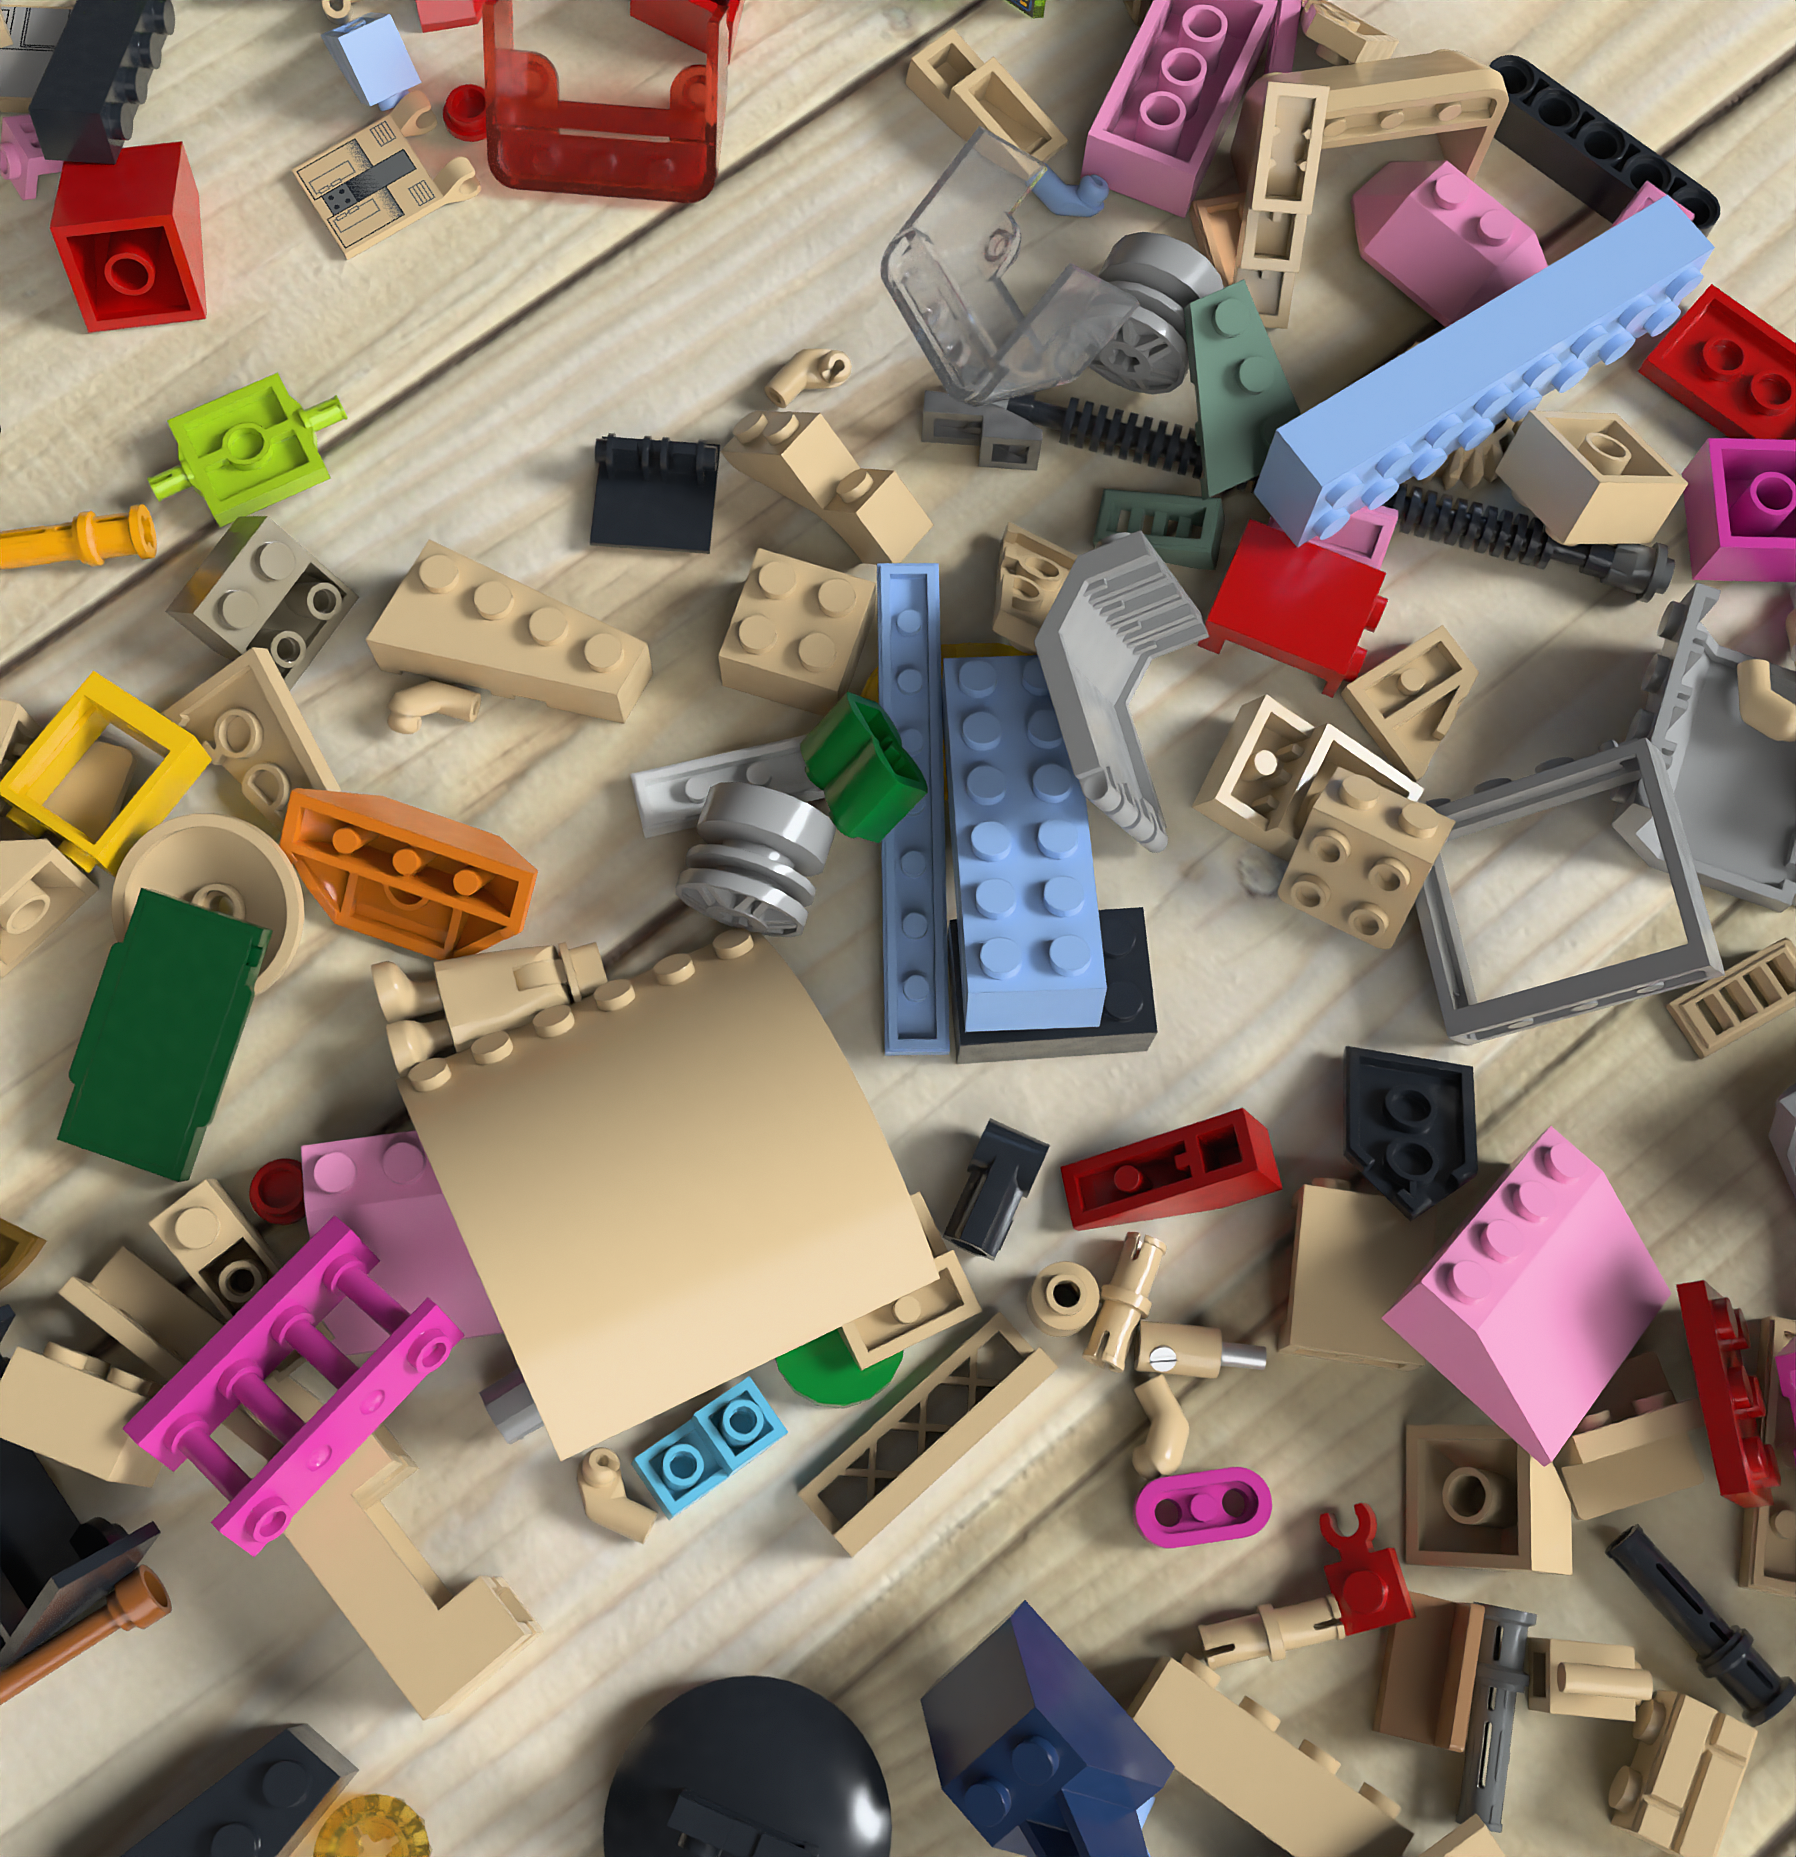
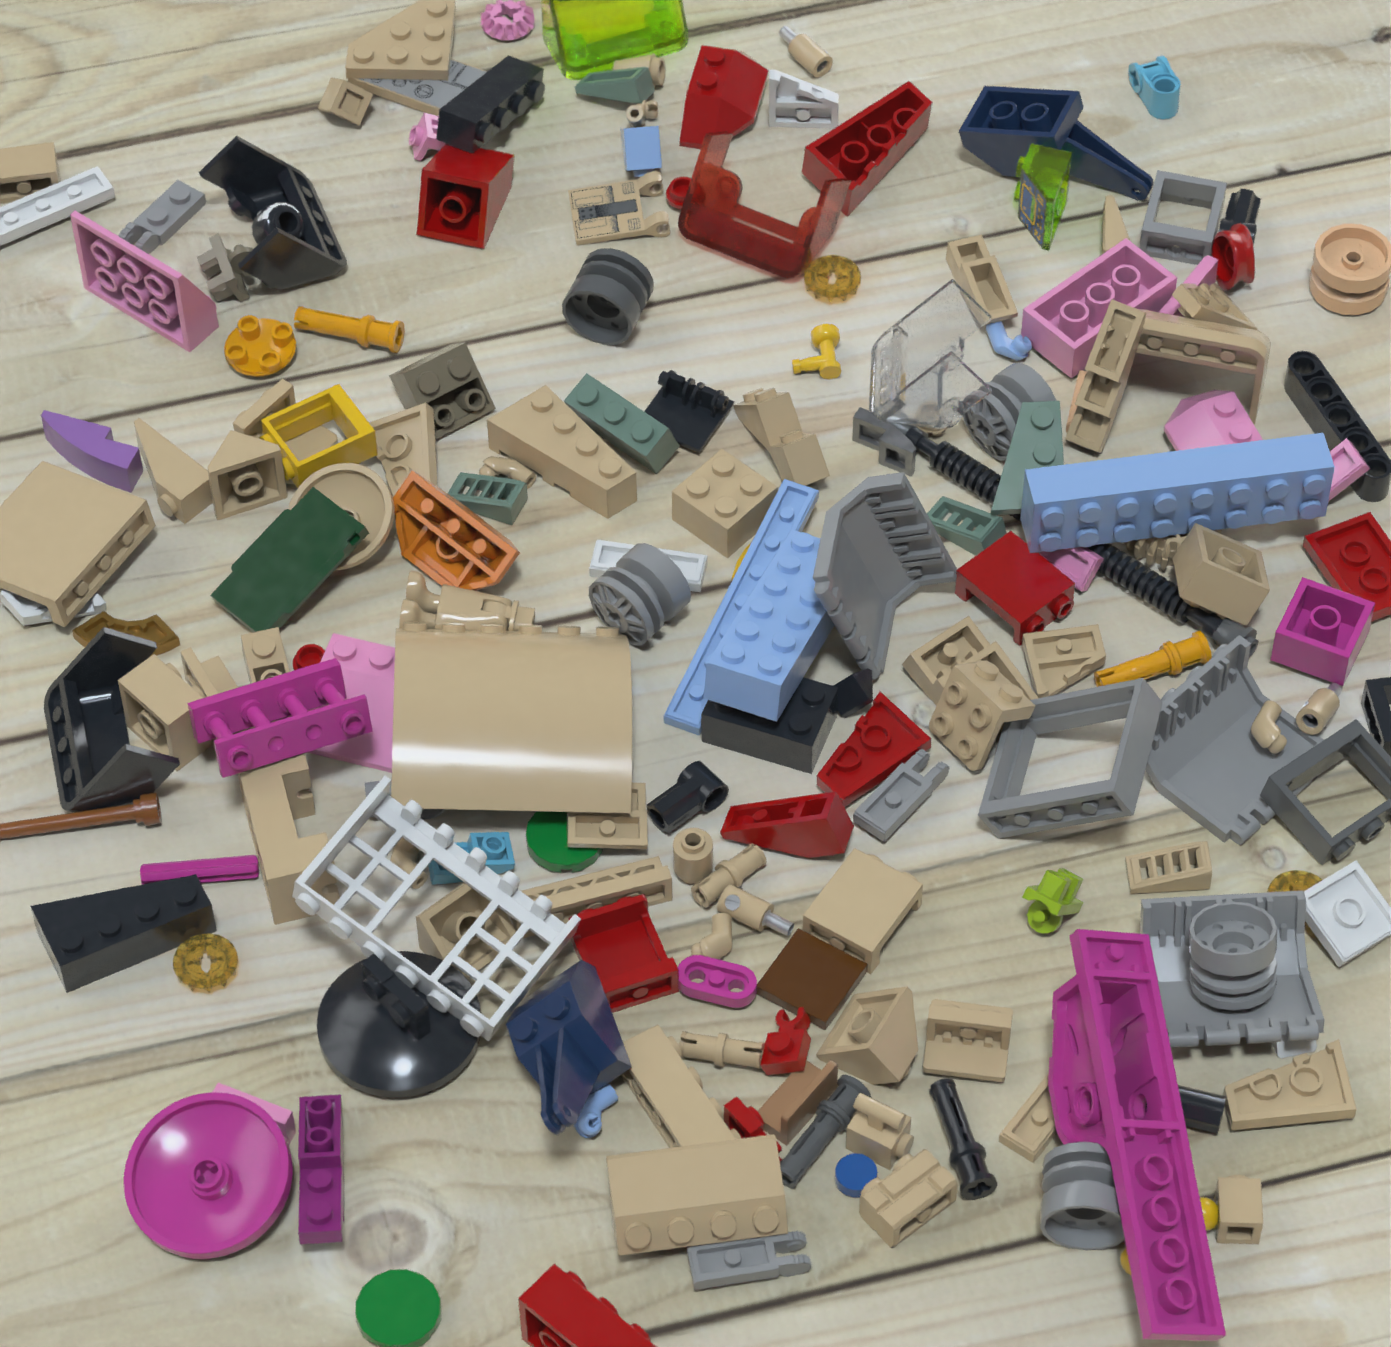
camera: 30 degrees right, 20 degrees down
lime plate [147,372,348,528] -> none
tan arm [764,349,852,408] -> none
green brick [800,692,928,843] -> none
black tile [1343,1046,1478,1222] -> none
bright pink slope [1381,1126,1671,1467] -> none
red plate [1676,1280,1781,1509] -> none
none -> dark pink axle [140,855,259,885]
none -> white window [292,776,581,1041]
none -> tan slope [416,883,516,978]
none -> sand green slope [448,472,528,525]
none -> dark grey wheel [562,248,654,345]
none -> sand green brick [564,373,680,474]
none -> red panel [569,894,679,1013]
none -> red plate [724,1096,782,1162]
none -> reddish brown tile [756,928,868,1030]
none -> yellow piece [792,324,841,379]
none -> clear yellow gear [804,255,861,303]
none -> red wing [816,691,931,807]
none -> black slope [833,668,873,718]
none -> blue tile [835,1153,877,1198]
none -> light grey hinge [853,749,950,842]
none -> lime hips [1022,868,1084,934]
none -> light orange pin [1094,630,1212,687]

